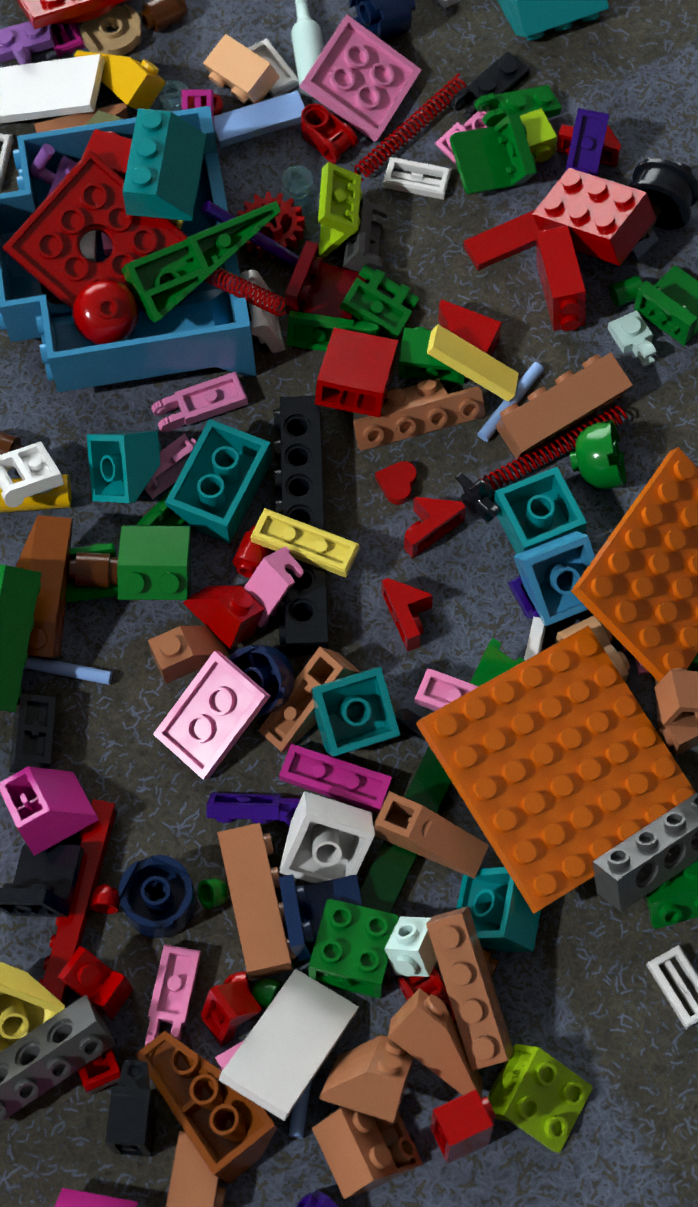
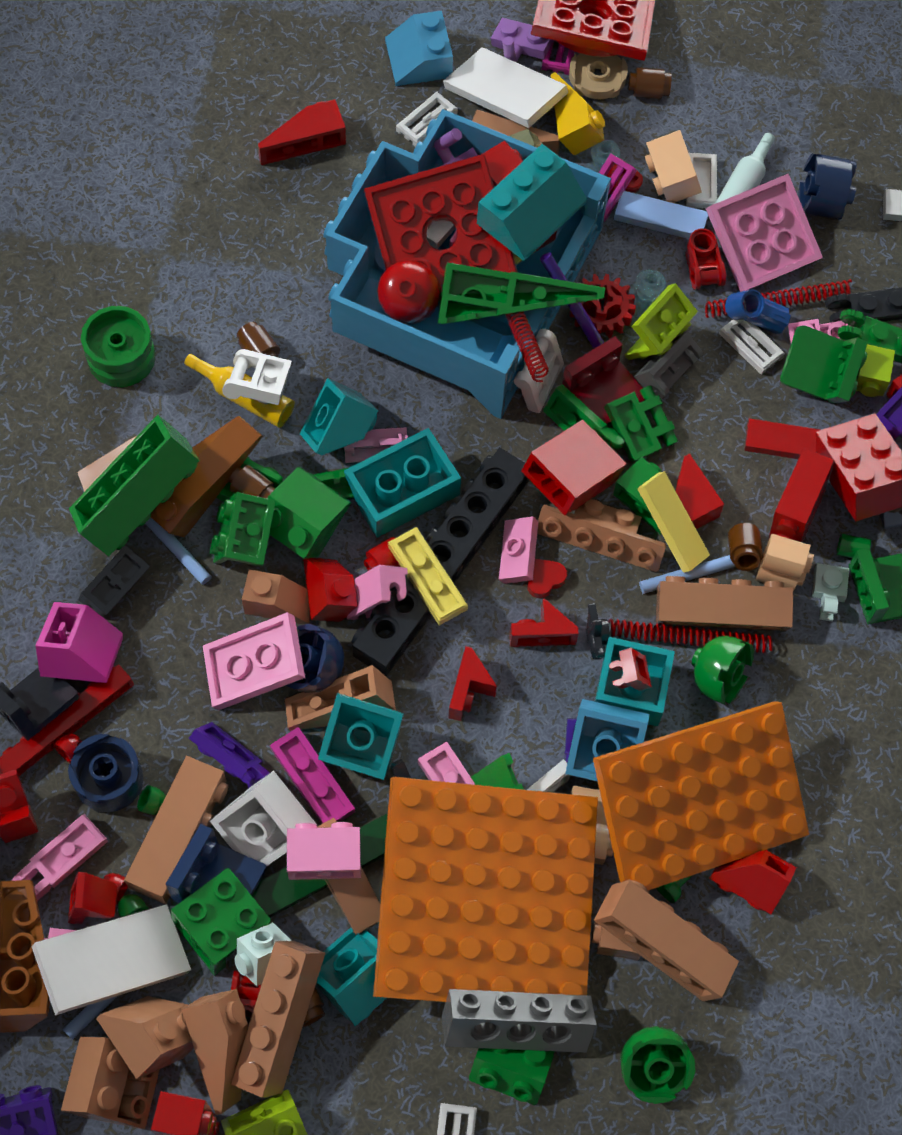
camera: 30 degrees right, 0 degrees up
bright pink hinge [151,372,248,433] -> none
none -> green bracket [210,492,276,566]
none -> bright pink brick [287,822,361,880]
none -> bright pink plate [499,516,538,584]
none -> red tile [609,648,651,691]
none -> blue piece [725,289,791,334]
none -> reddish brown brick [728,523,763,571]
none -> light nougat brick [755,534,814,591]

